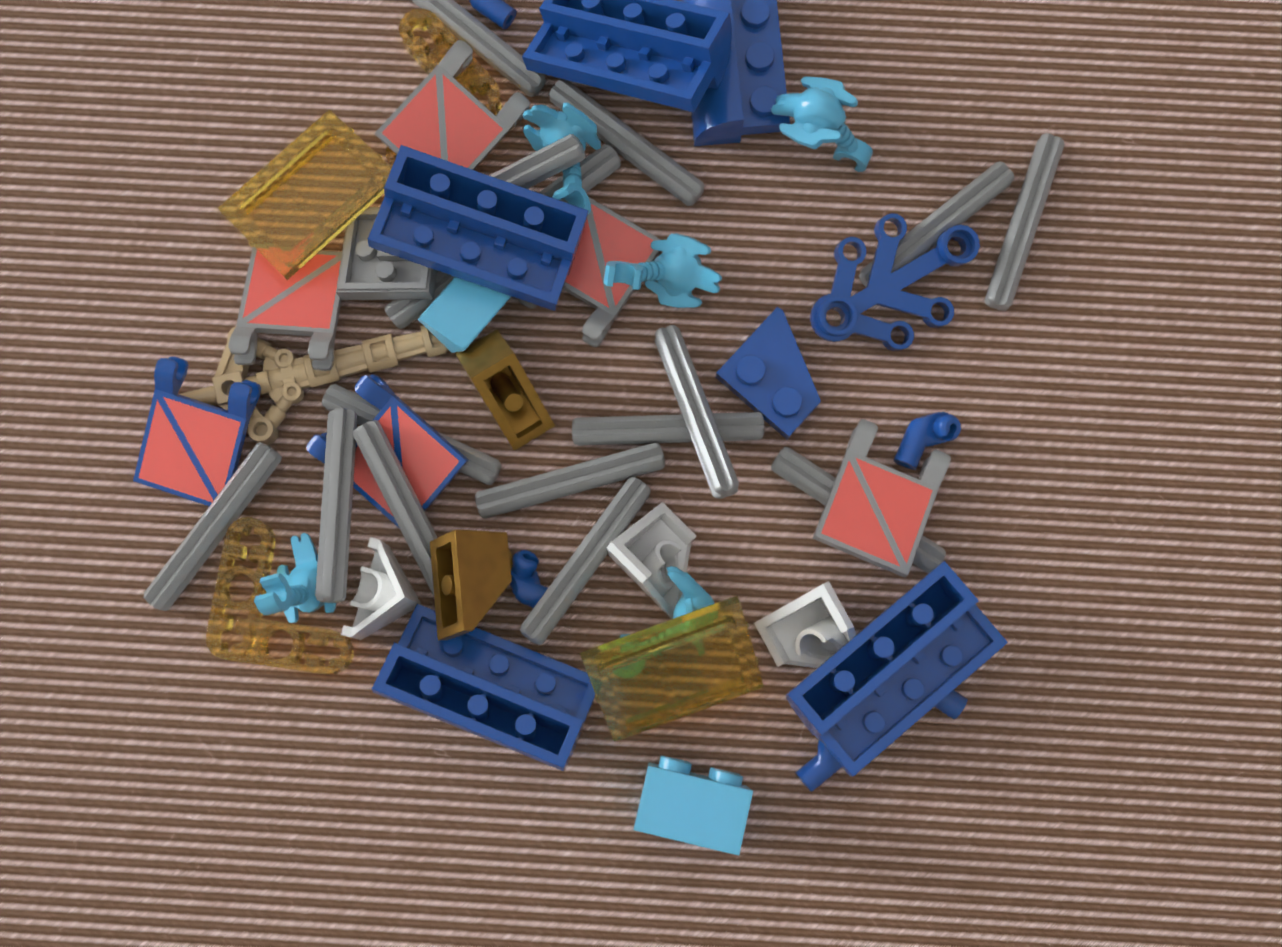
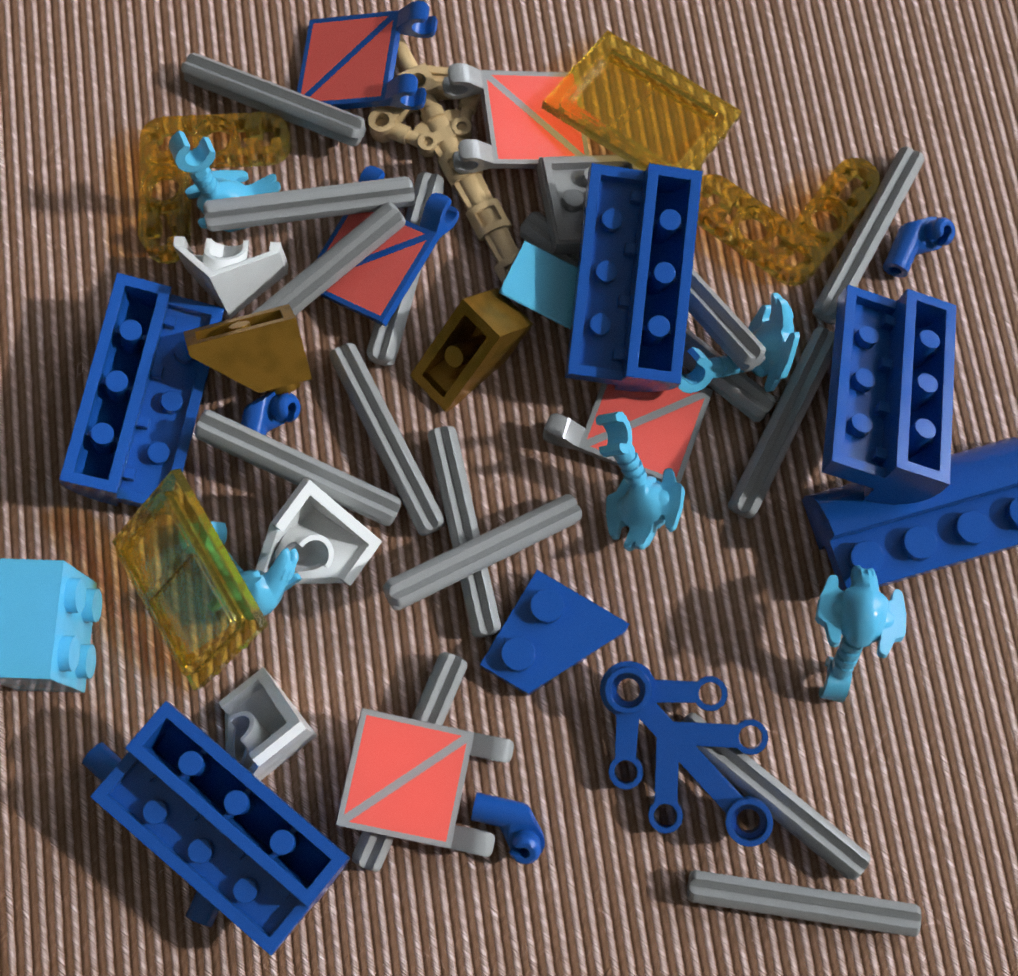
camera: 75 degrees right, 5 degrees down
coral flag [375,40,530,170] -> none

